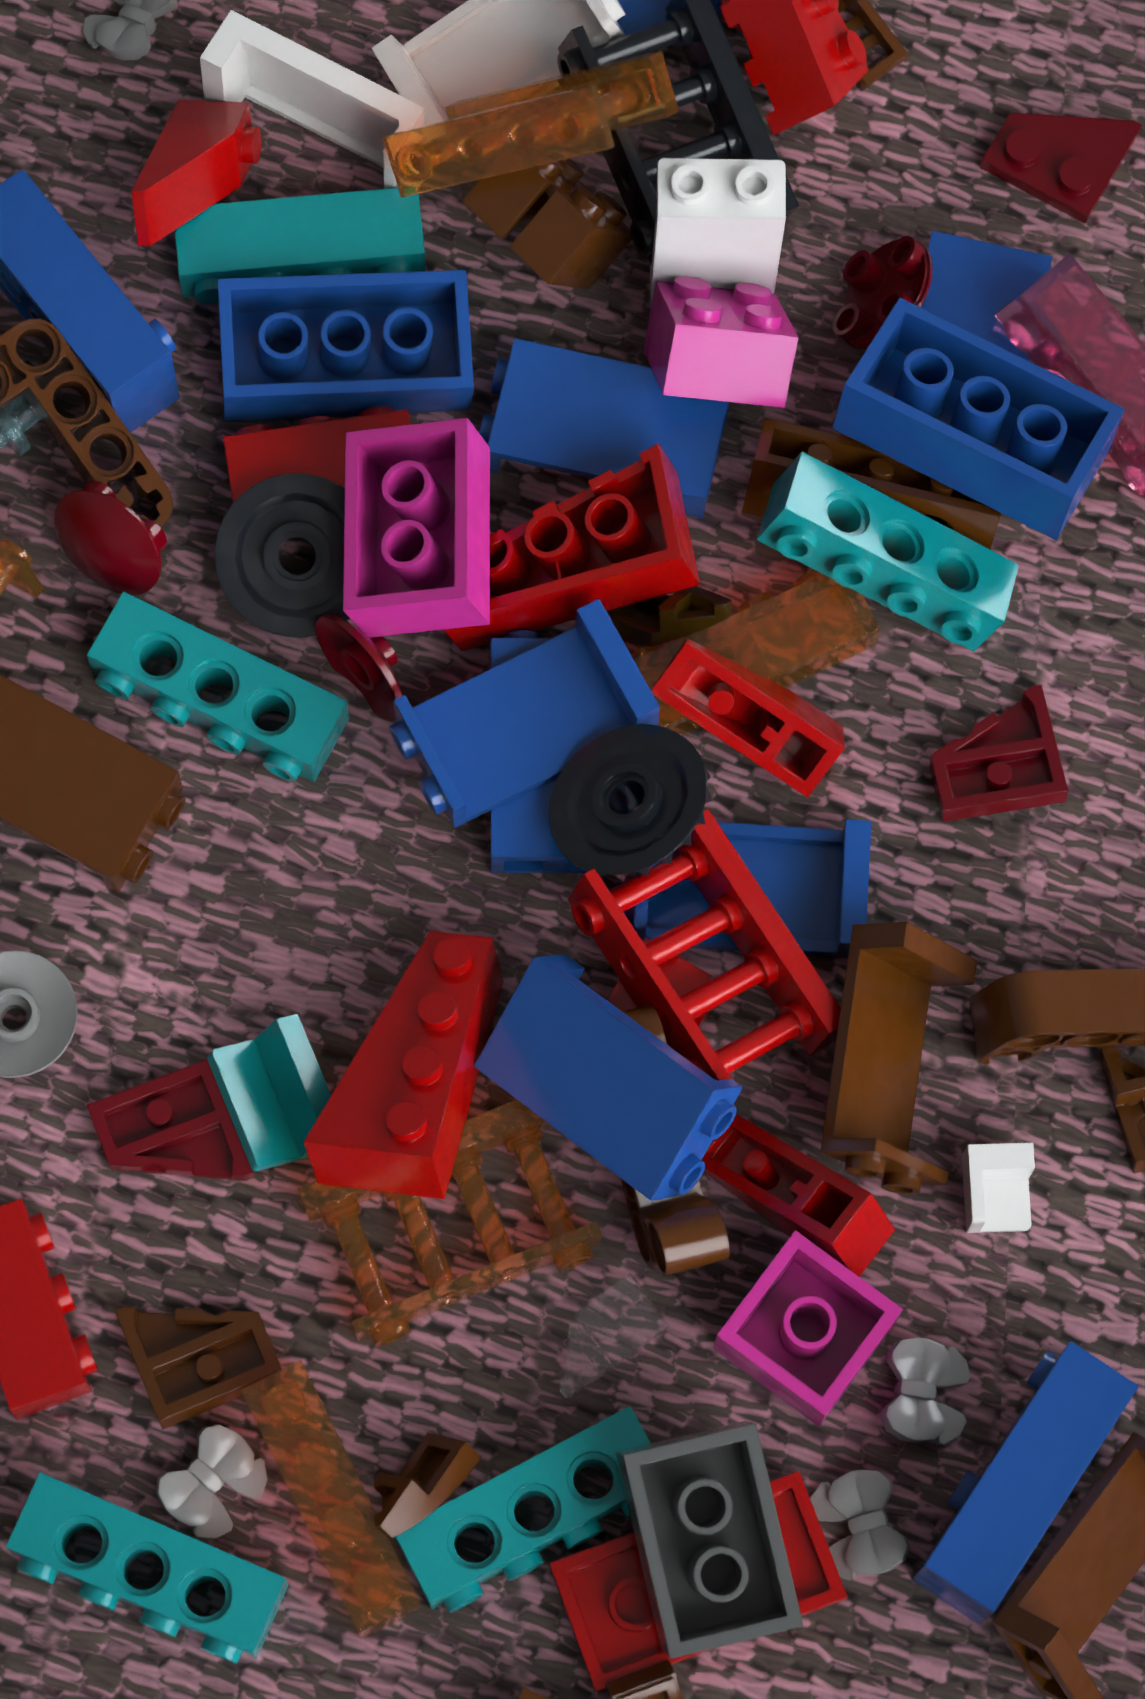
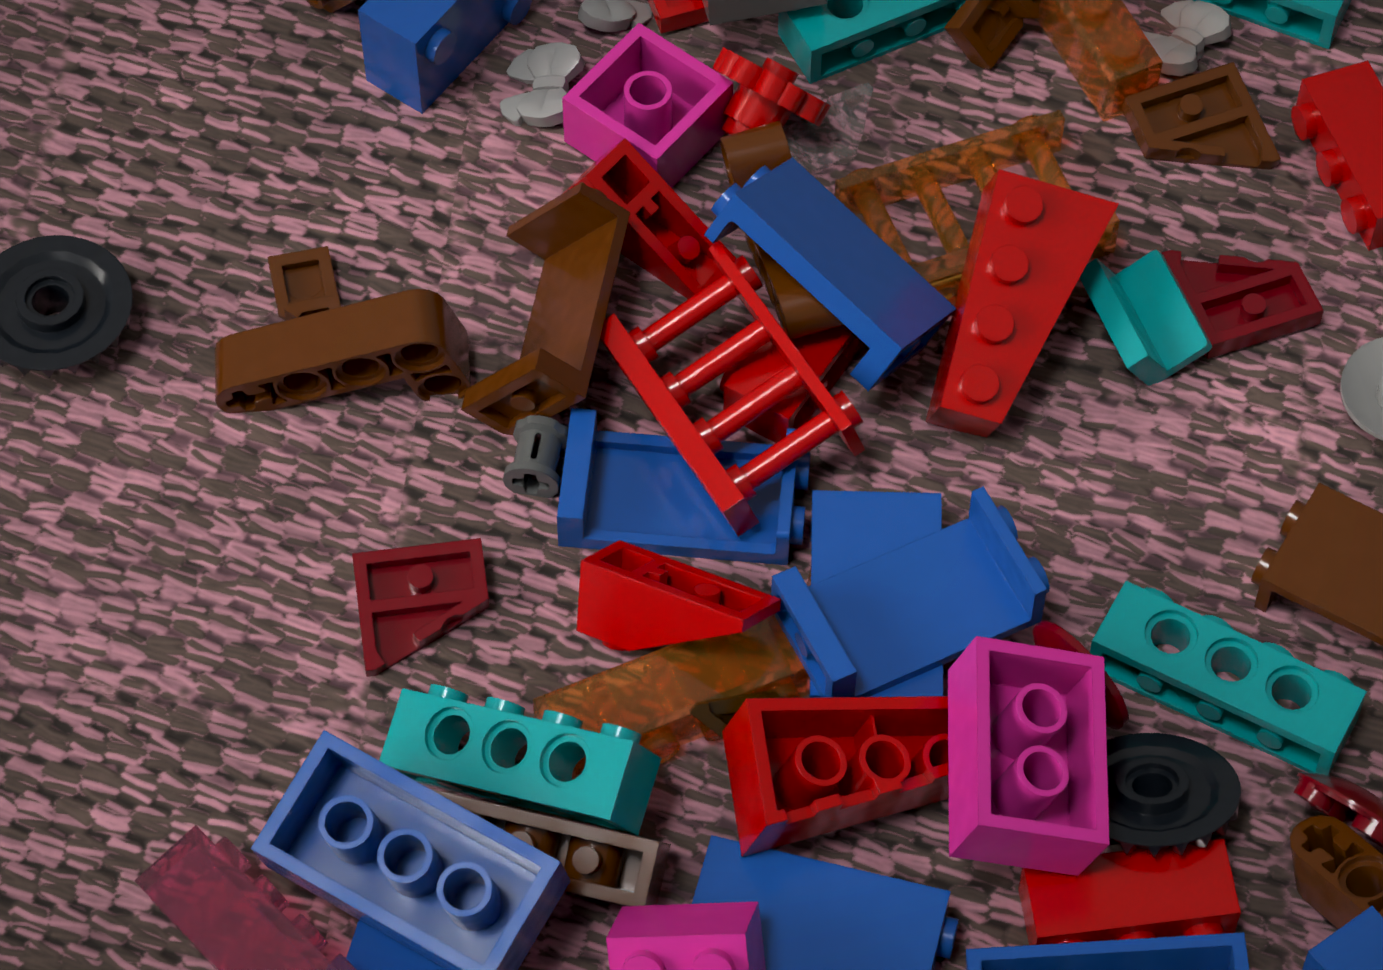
camera: 175 degrees left, 15 degrees down
black gear [549,724,712,881] -> none
white panel [962,1143,1035,1233] -> none
none -> dark grey bush [503,415,568,498]
none -> red plant [712,47,831,134]

